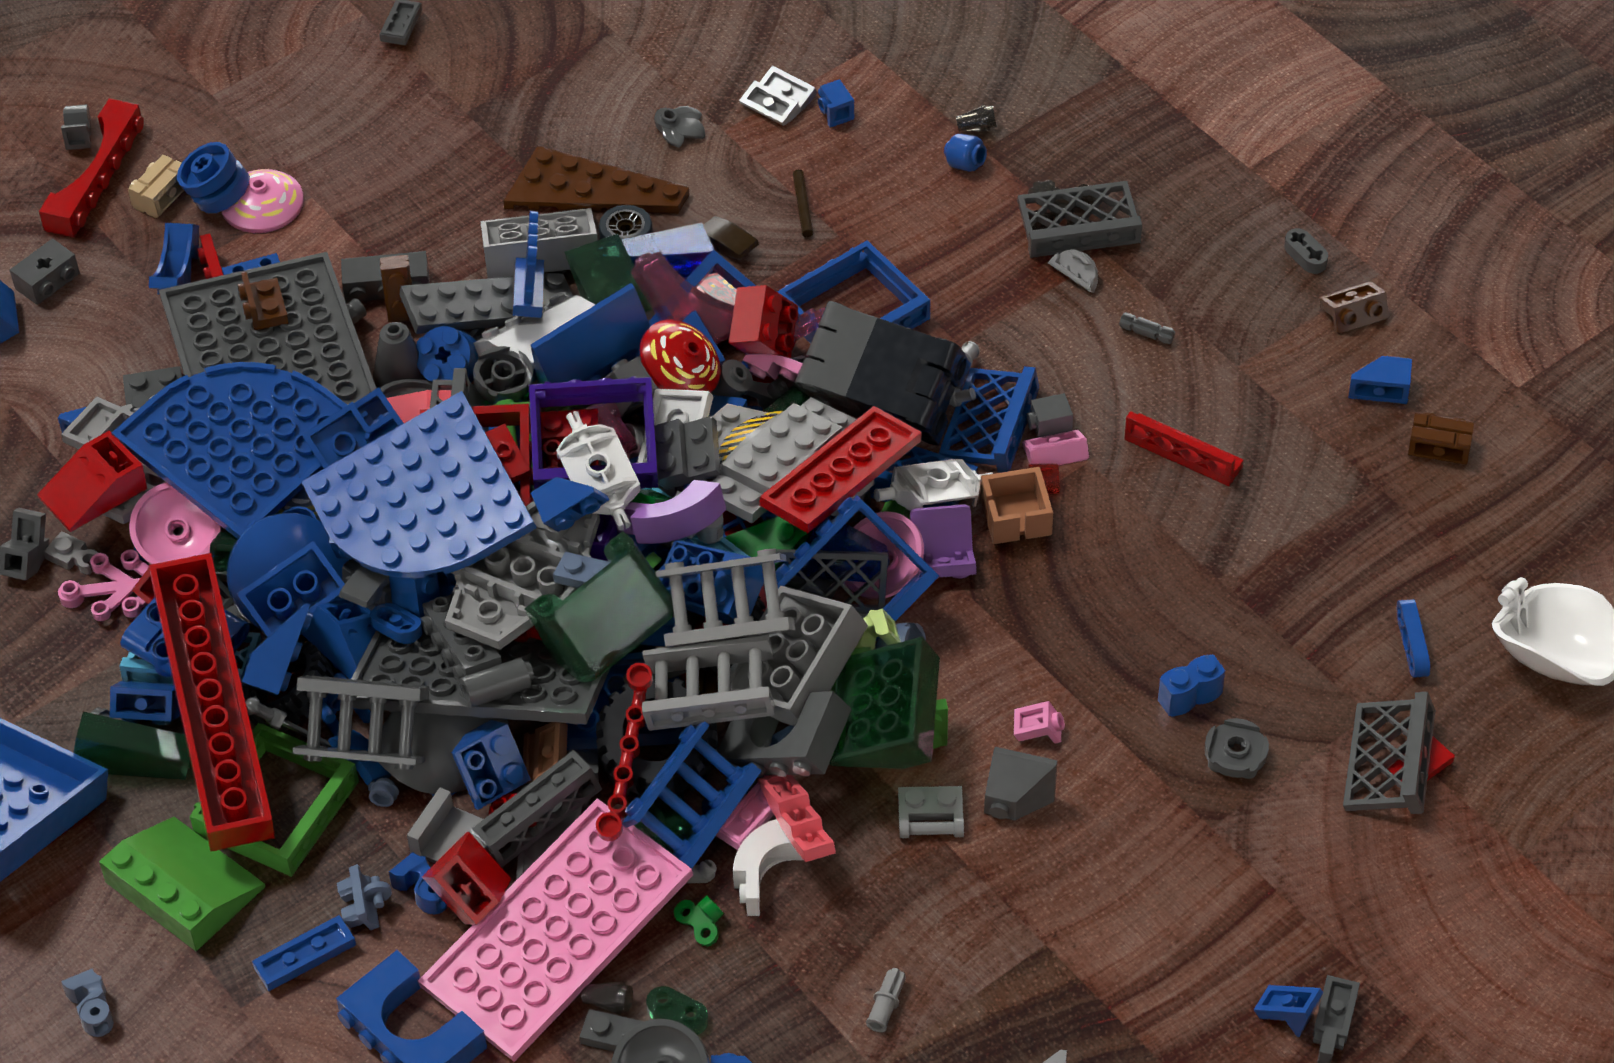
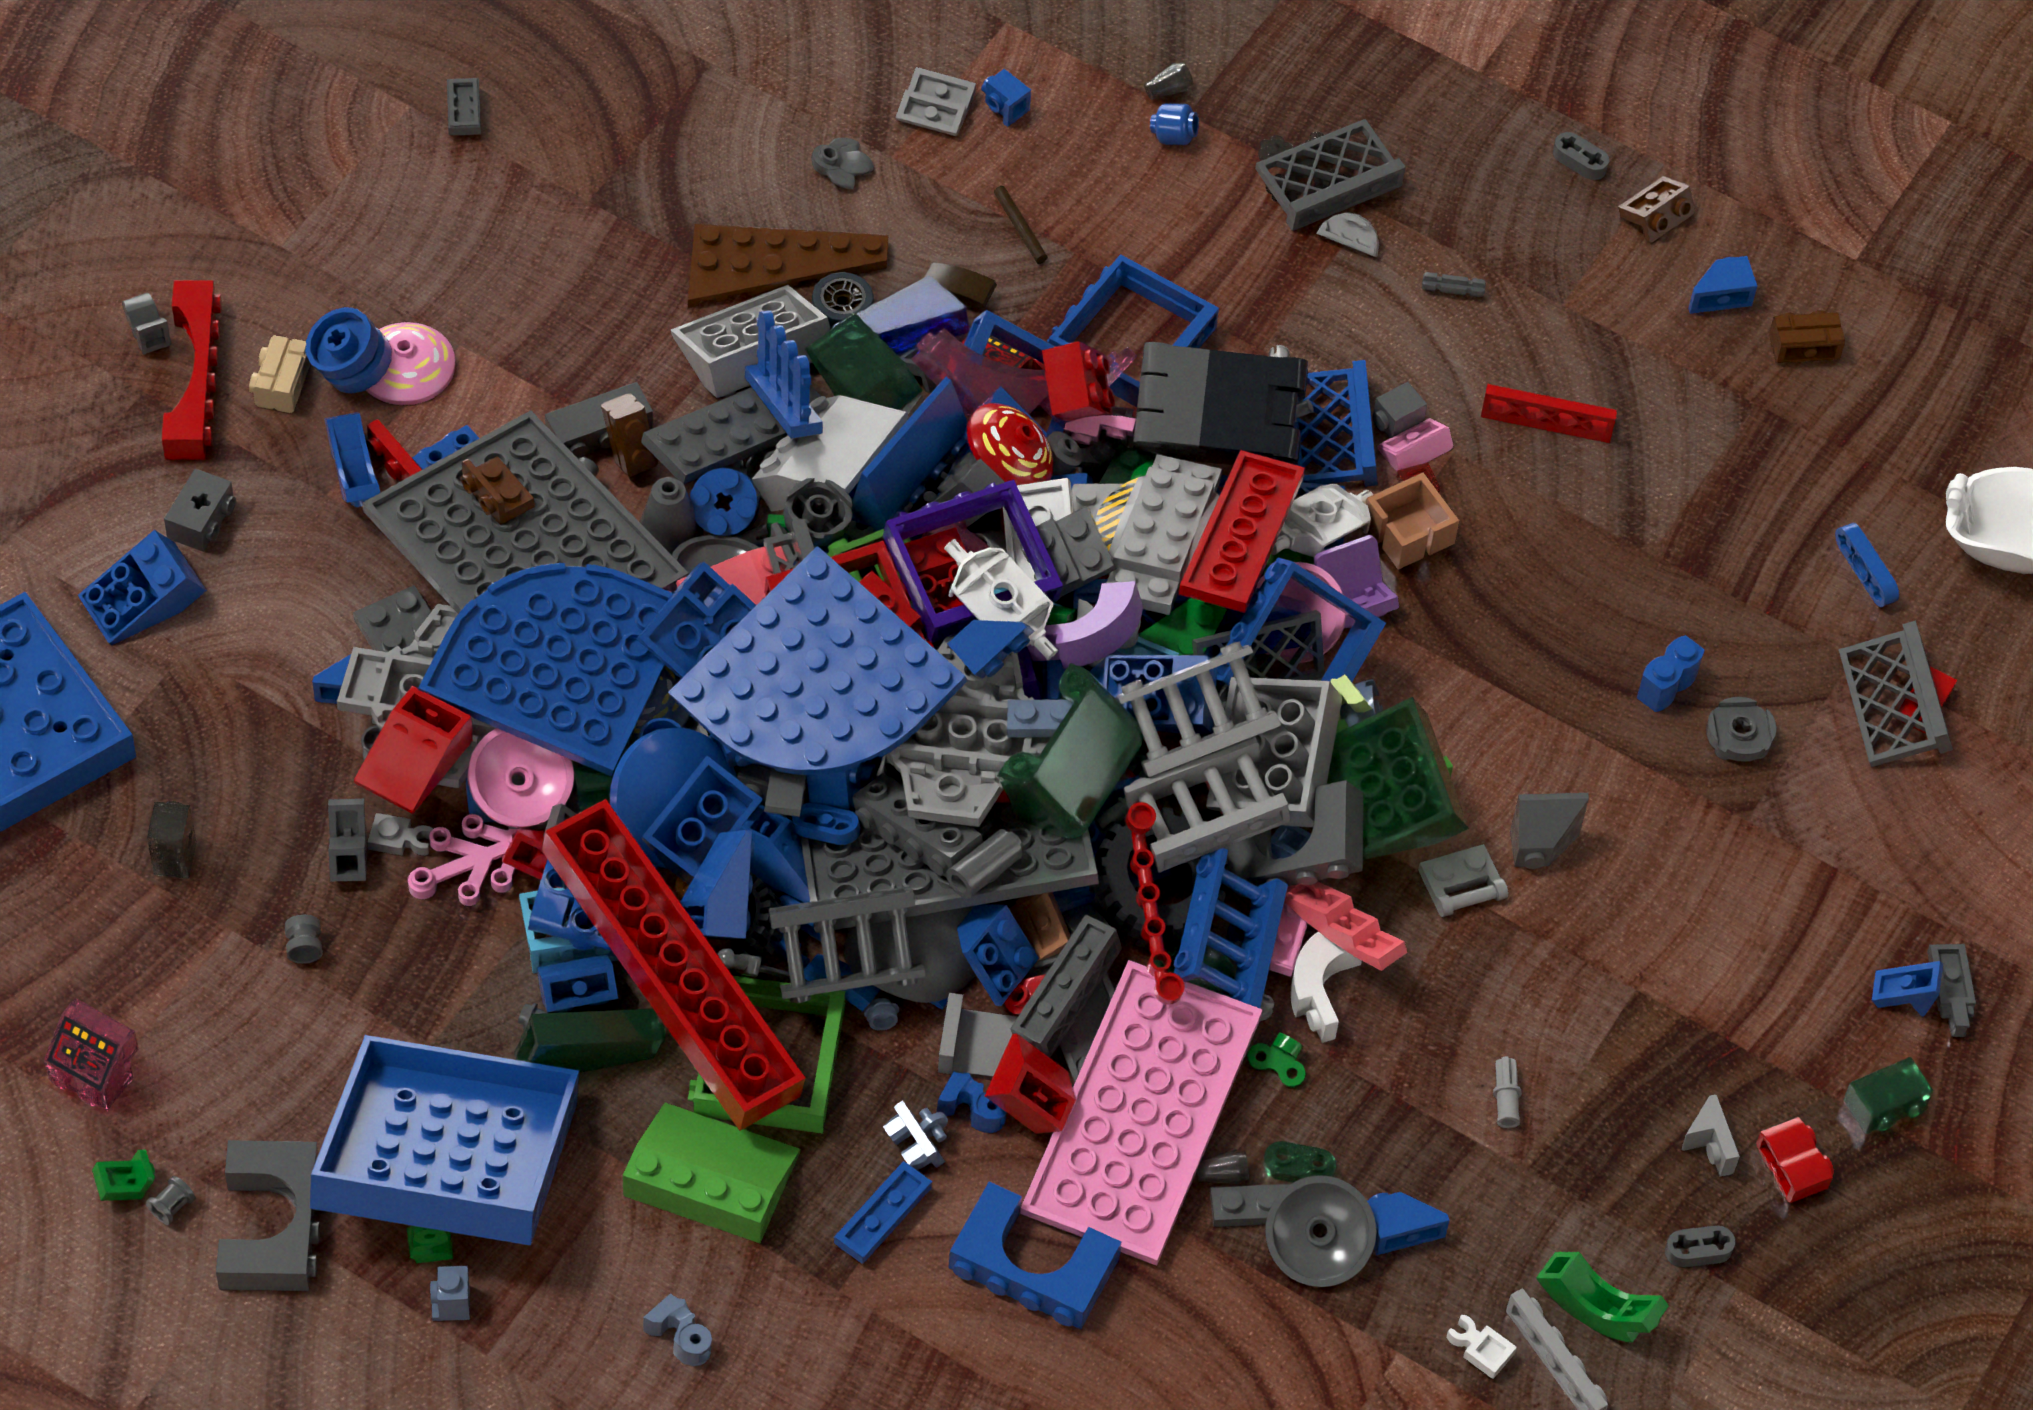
camera: 25 degrees left, 5 degrees up
bright pink bracket [1014,701,1065,744] -> none

